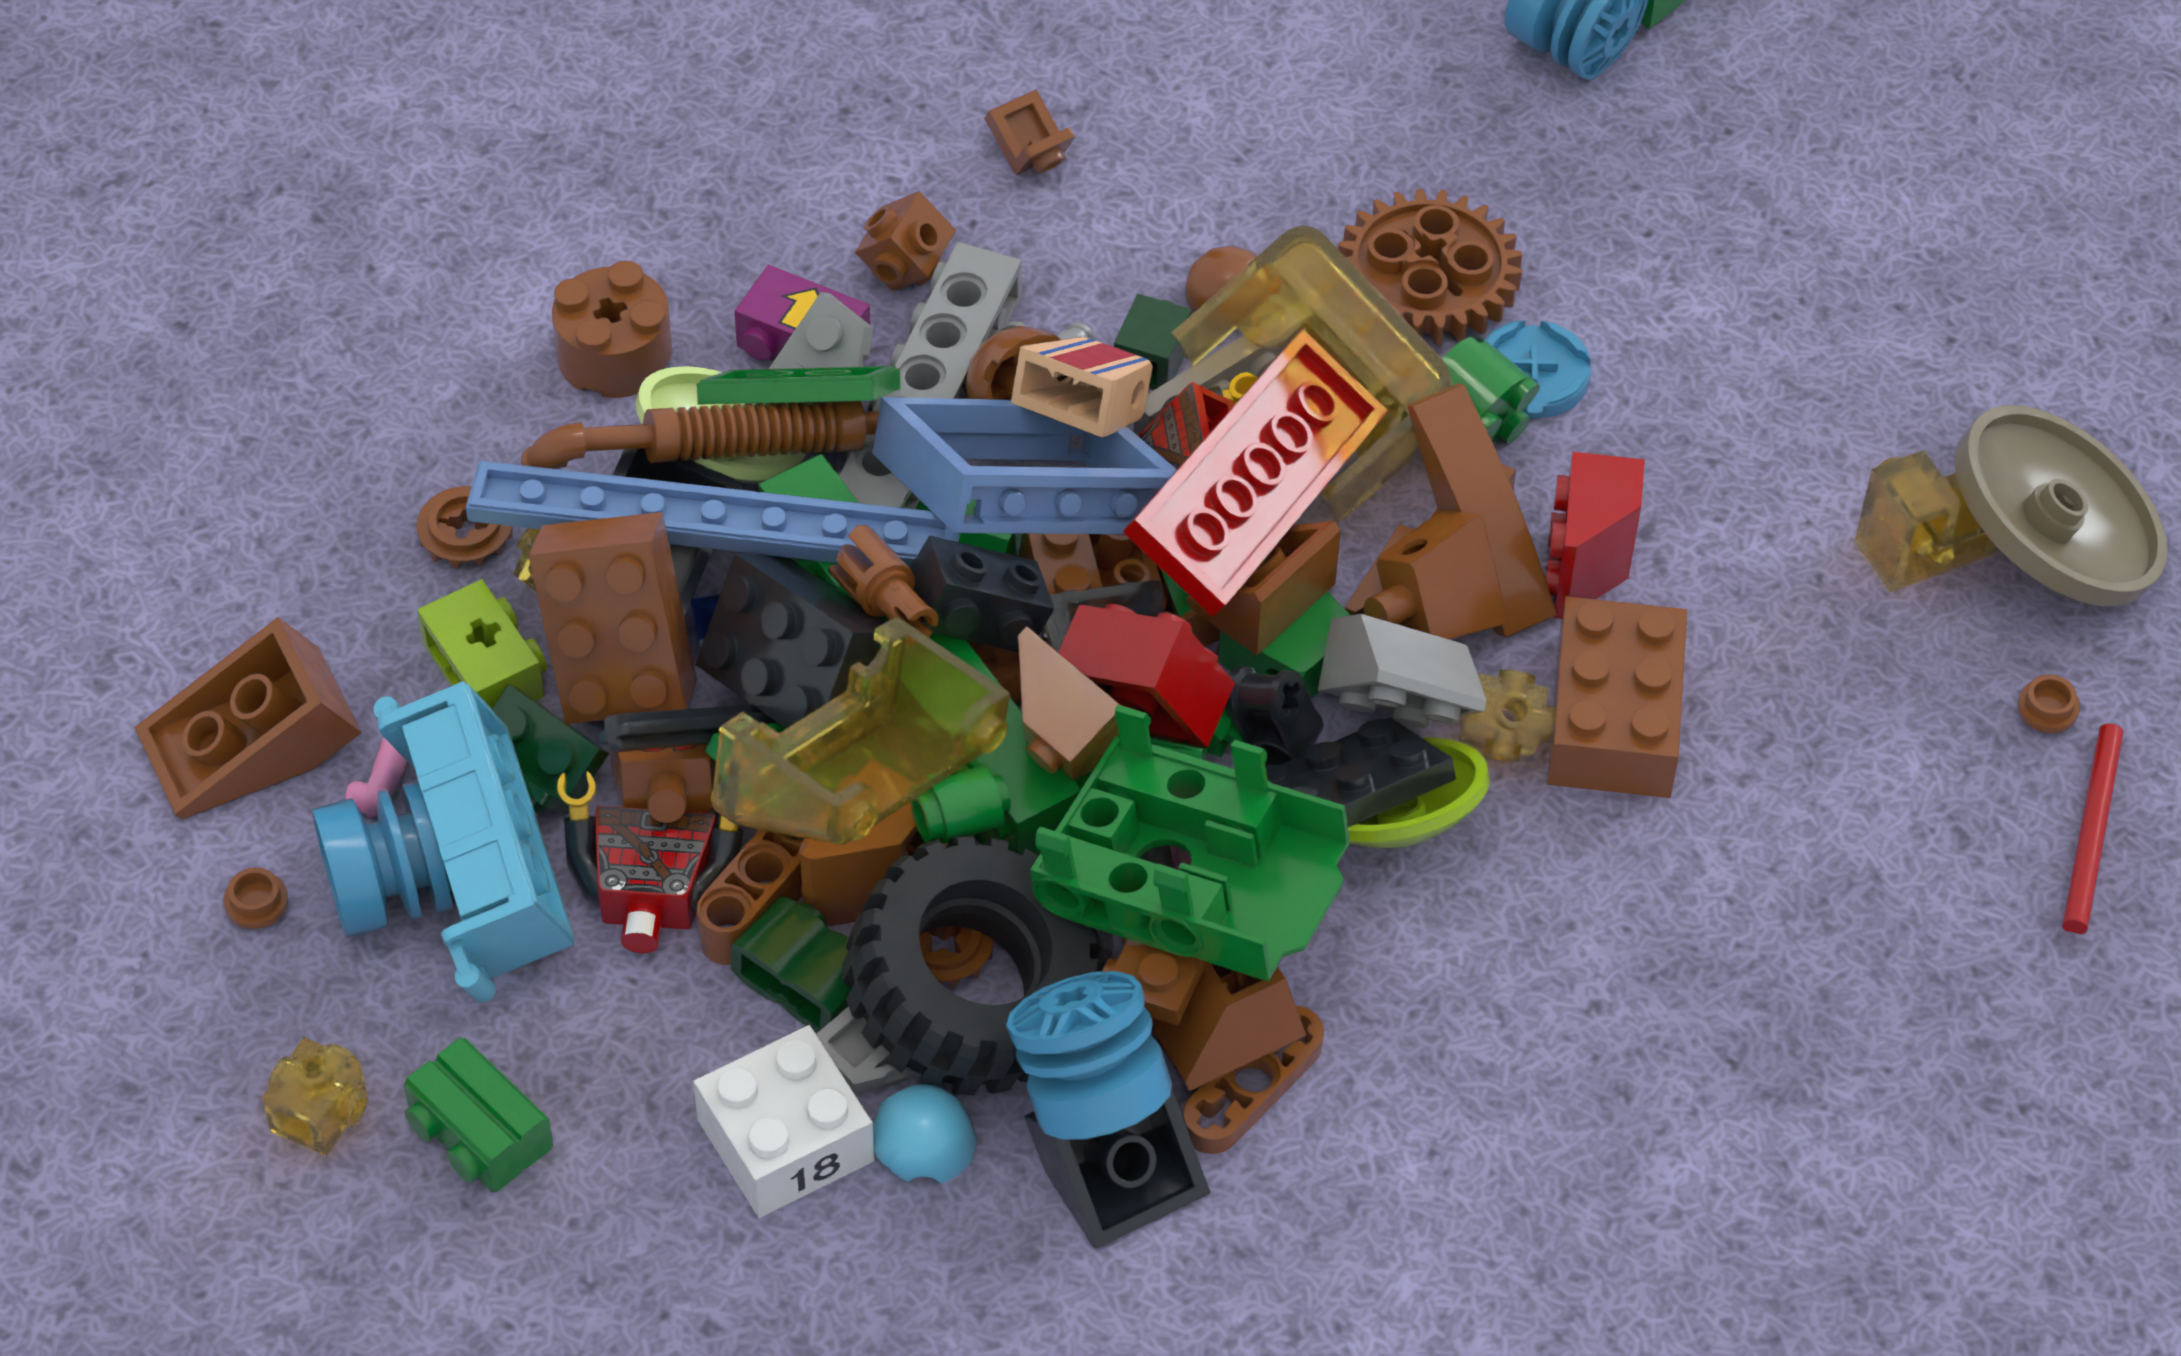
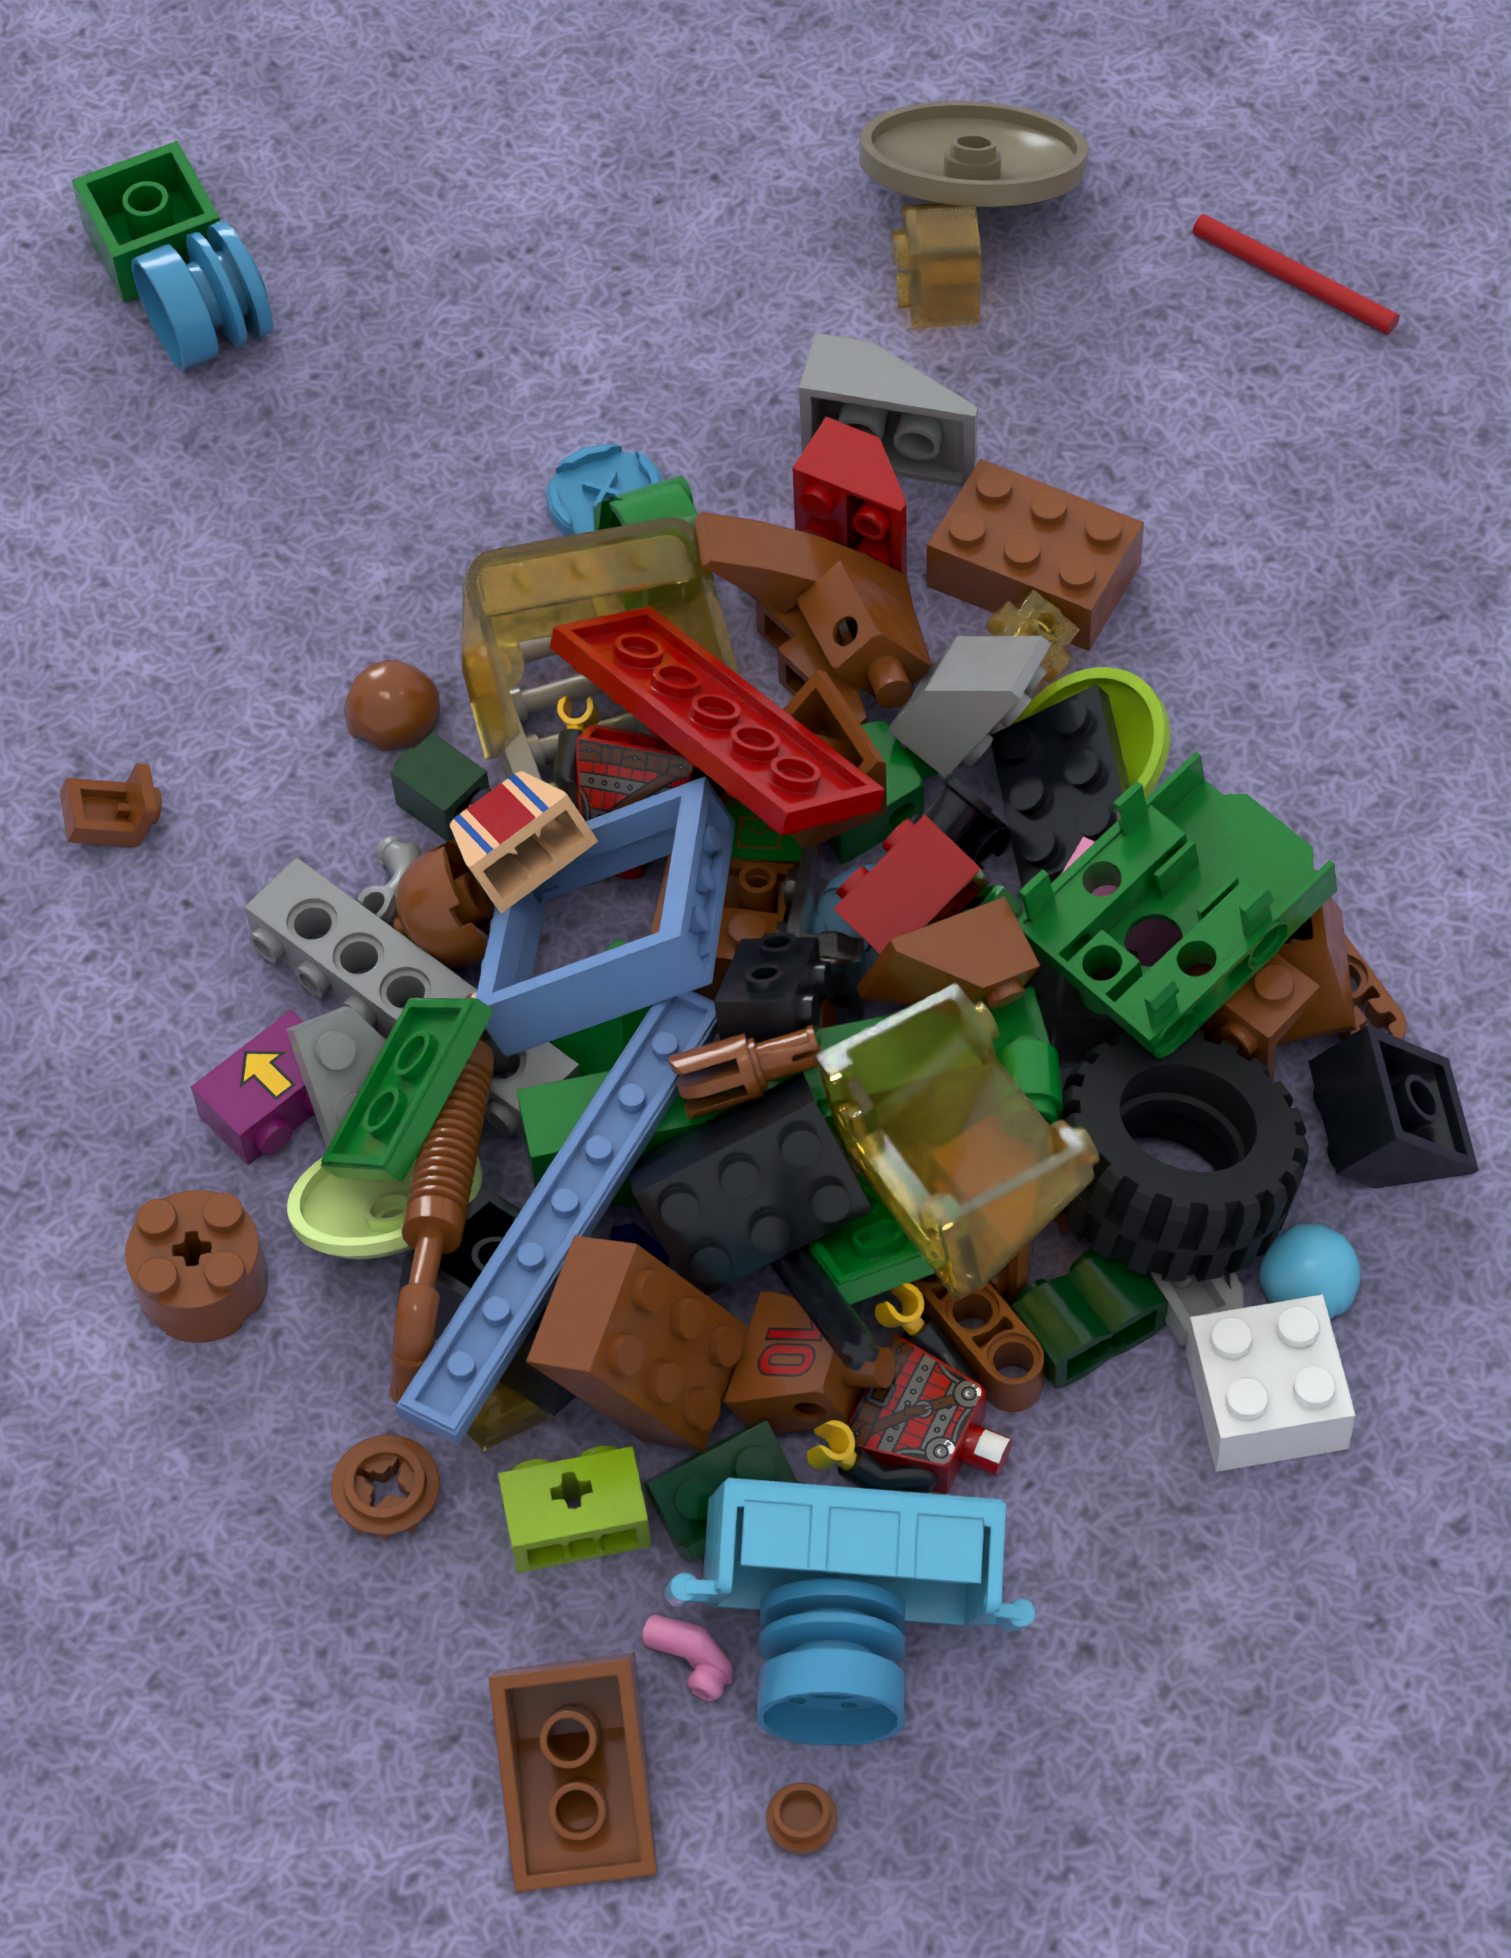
camera: 65 degrees left, 5 degrees up
clear yellow brick [262,1037,369,1156] -> none
green brick [404,1037,554,1193] -> none
dark orange brick [854,191,956,290] -> none
dark azure wheel [1006,971,1172,1139] -> none
dark orange gear [1336,189,1522,345] -> none
dark orange plate [2017,674,2080,733] -> none
none -> light grey slope [799,333,978,487]

